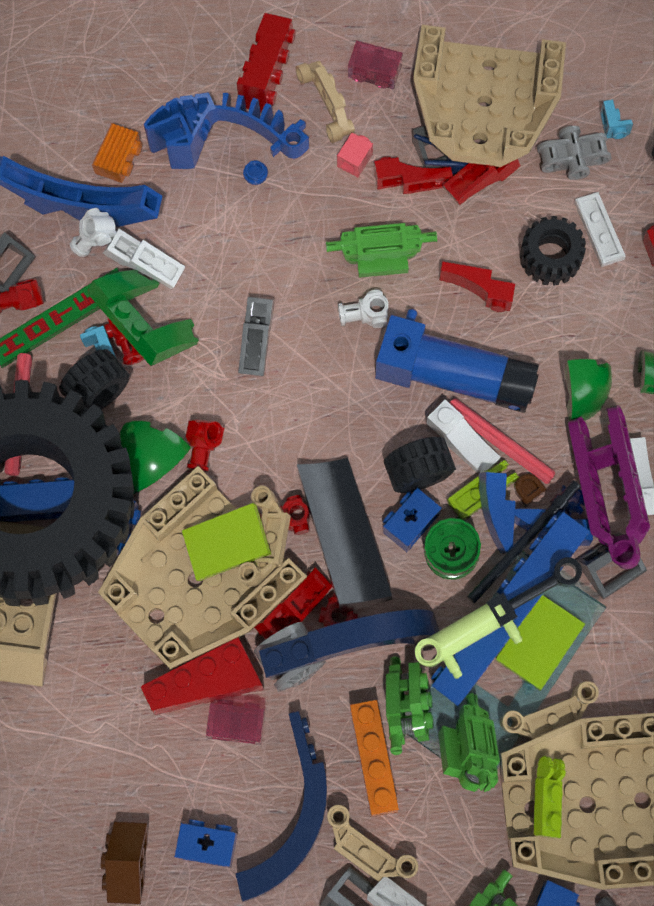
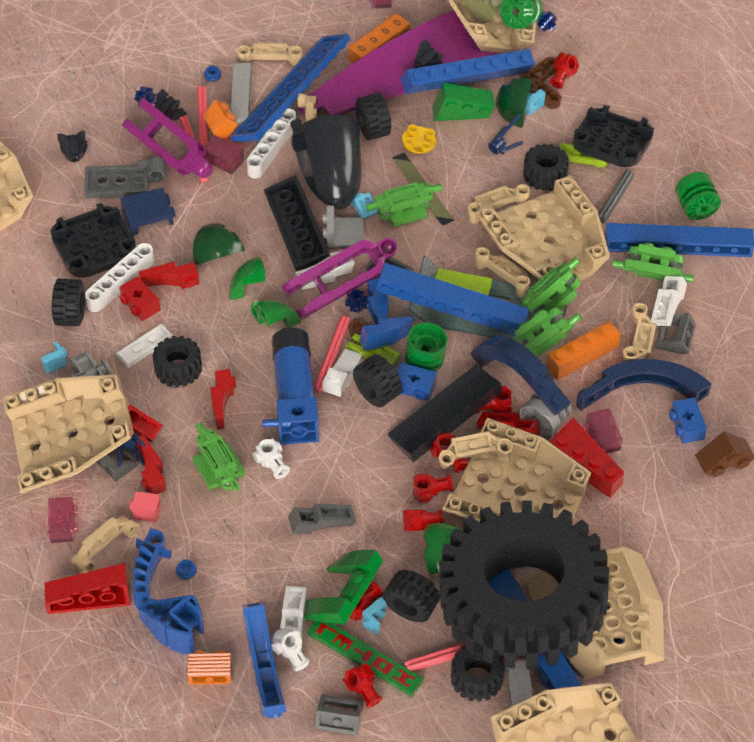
camera: 115 degrees left, 20 degrees down
lime tile [182,503,271,581] -> none
yellowish green piece [415,557,582,679] -> none
black bar [467,480,581,604] -> none
lime hinge [534,756,566,838] -> none
none -> red connector [413,474,454,503]

